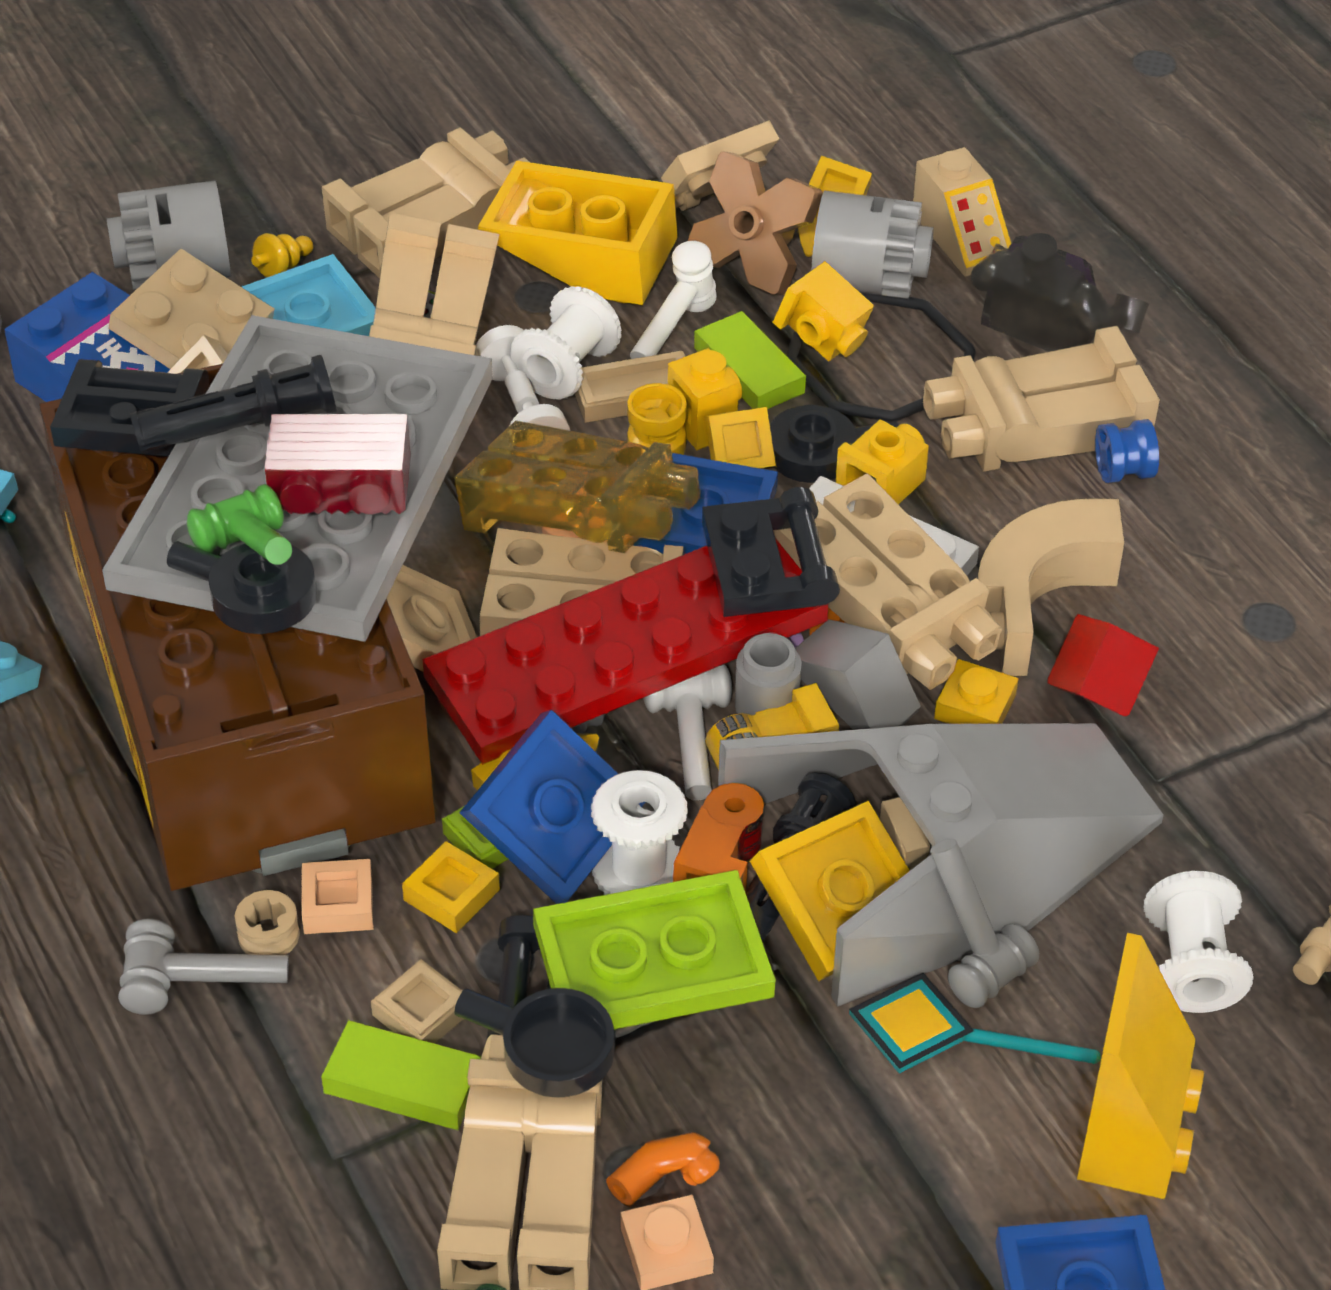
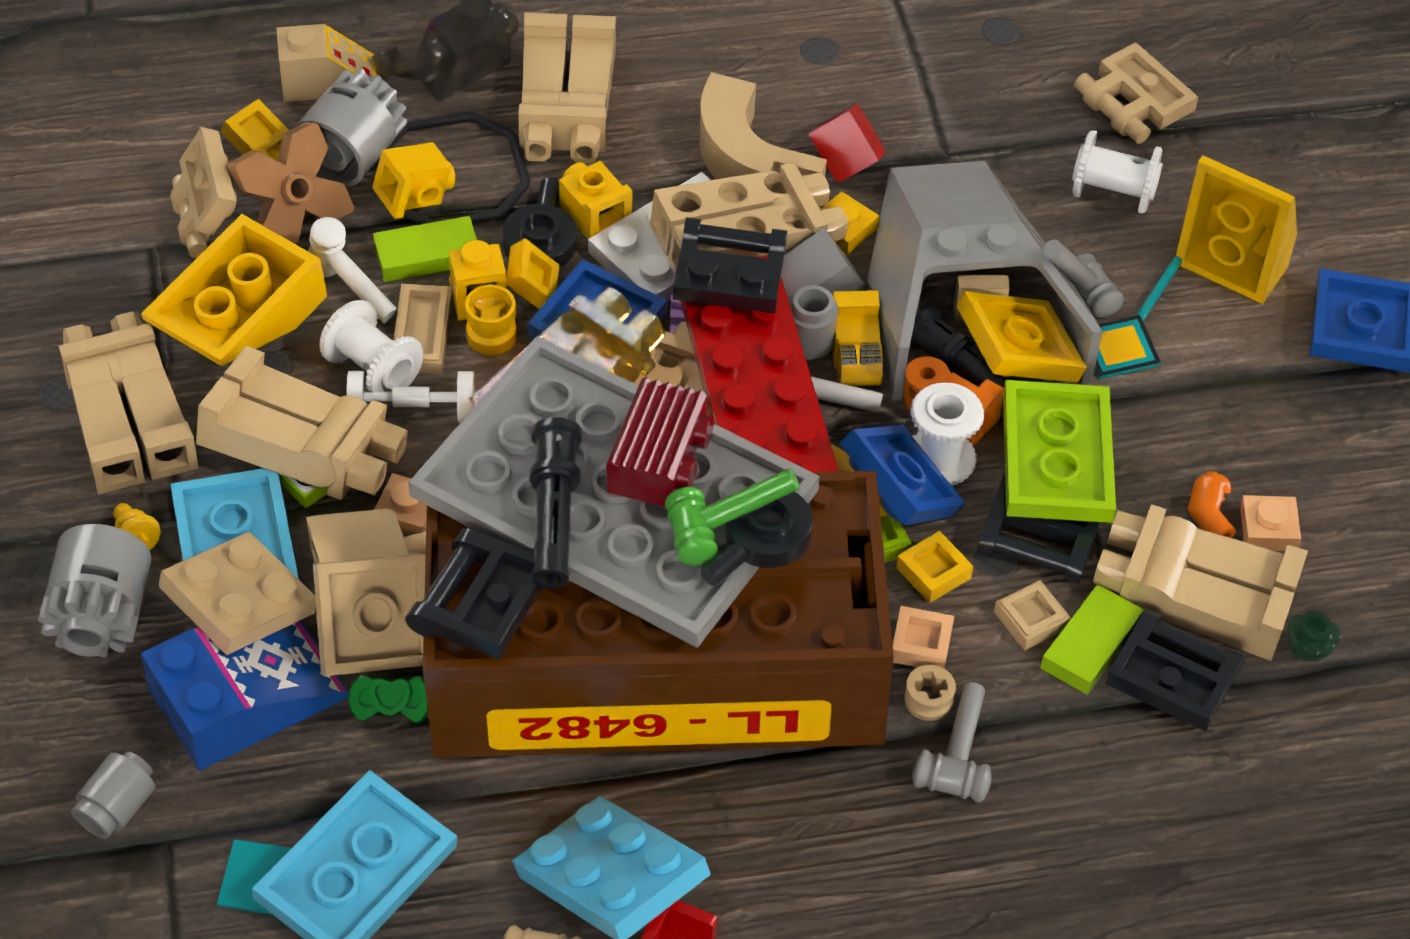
camera: 75 degrees left, 5 degrees up
black piece [454,988,614,1098] -> none
blue wheel [1095,419,1159,483] -> none
none -> black plate [1106,608,1247,731]

